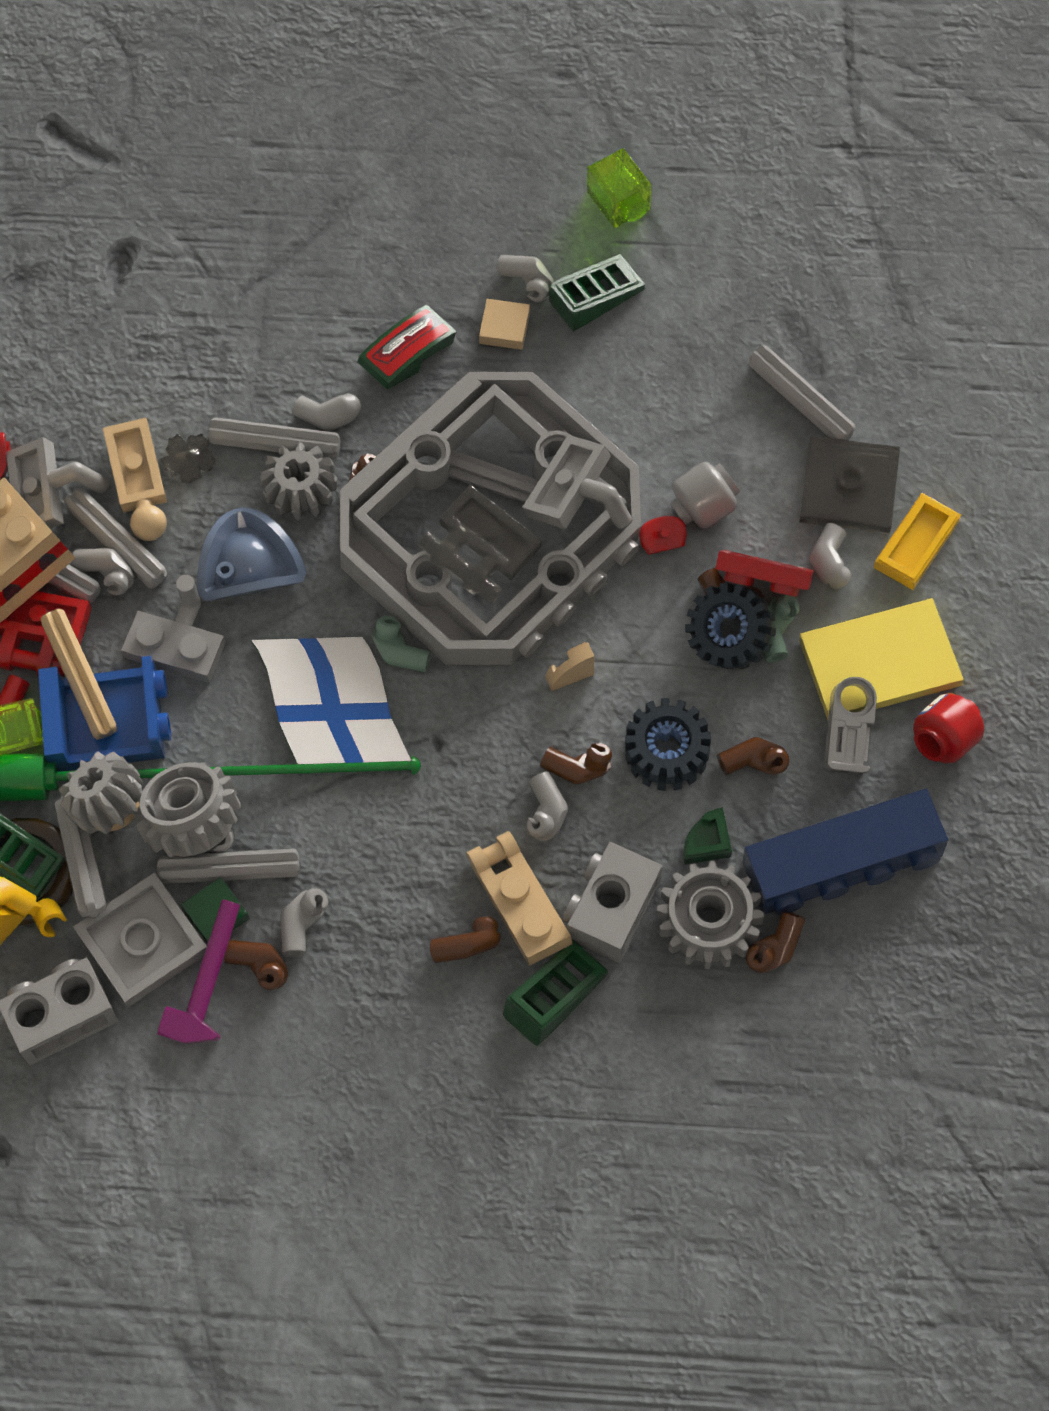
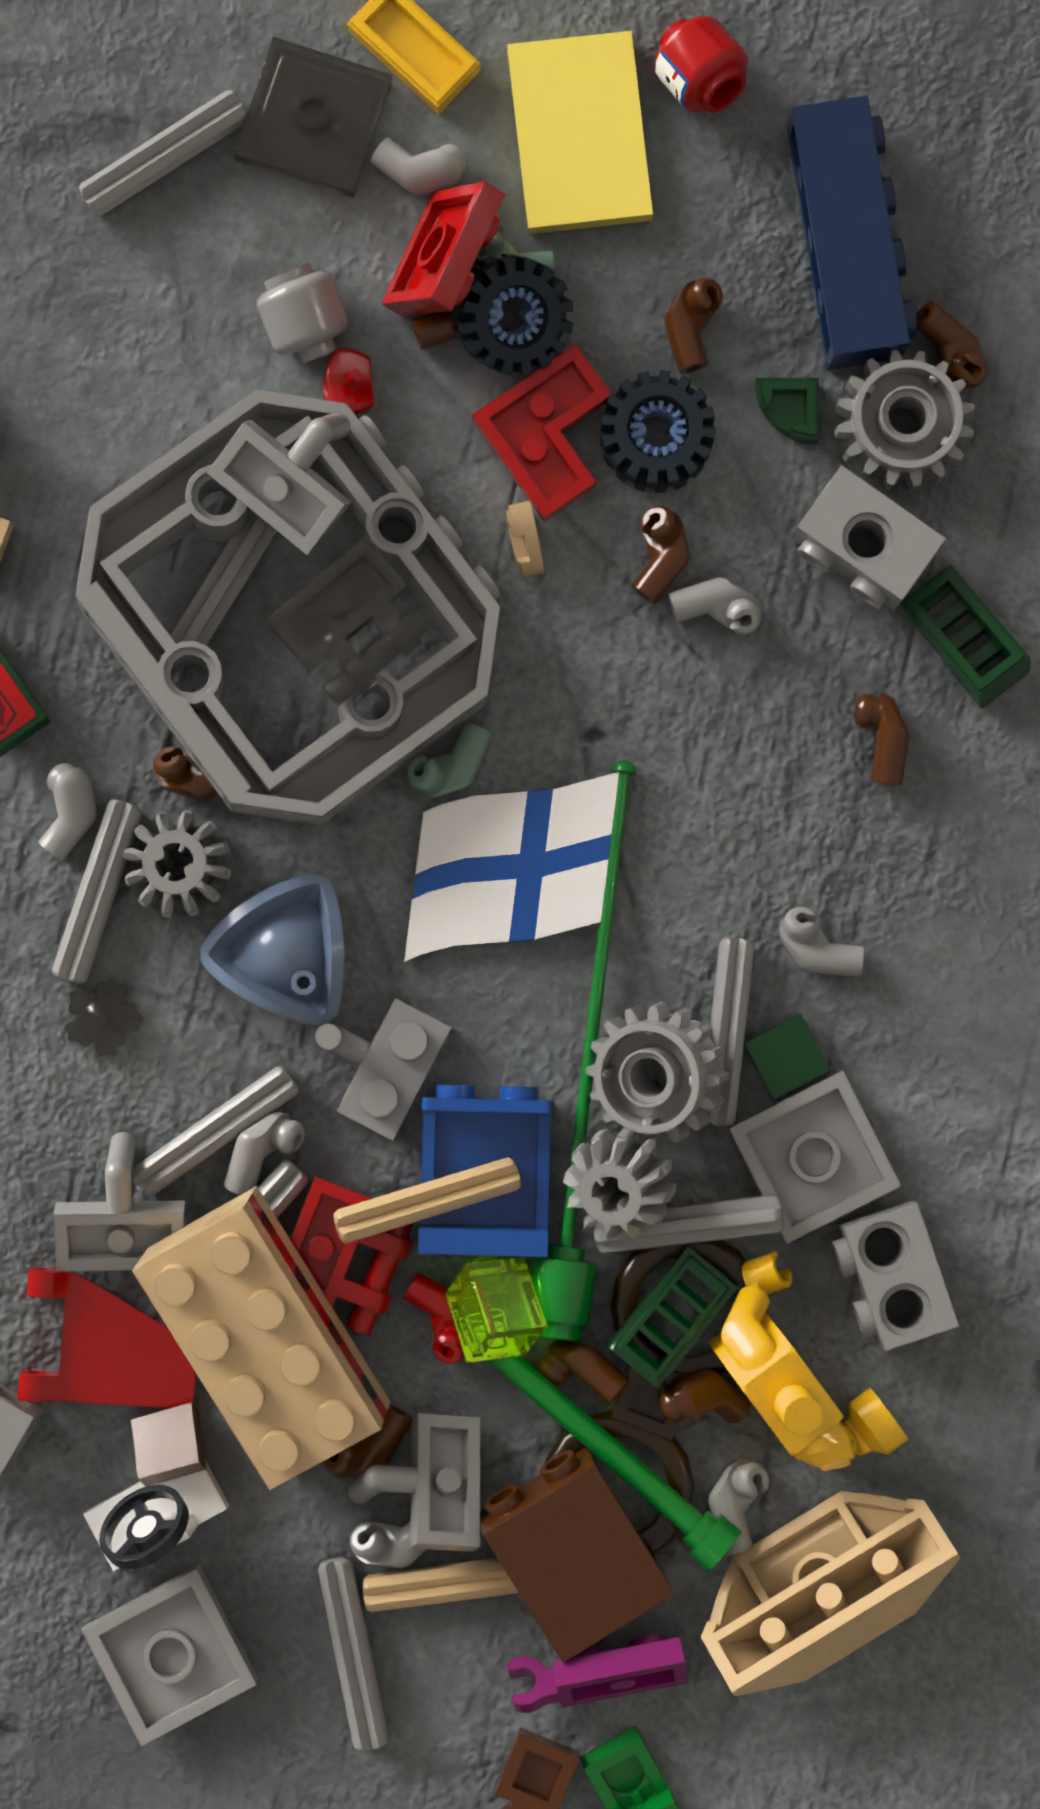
camera: 85 degrees left, 20 degrees up
tan plate [103,418,167,541] -> none
magenta piece [157,899,240,1044] -> none
reddish brown arm [224,940,288,990] -> none
tan plate [466,831,572,966] -> none
light grey piece [824,677,877,774] -> none
none -> red plate [472,344,611,522]

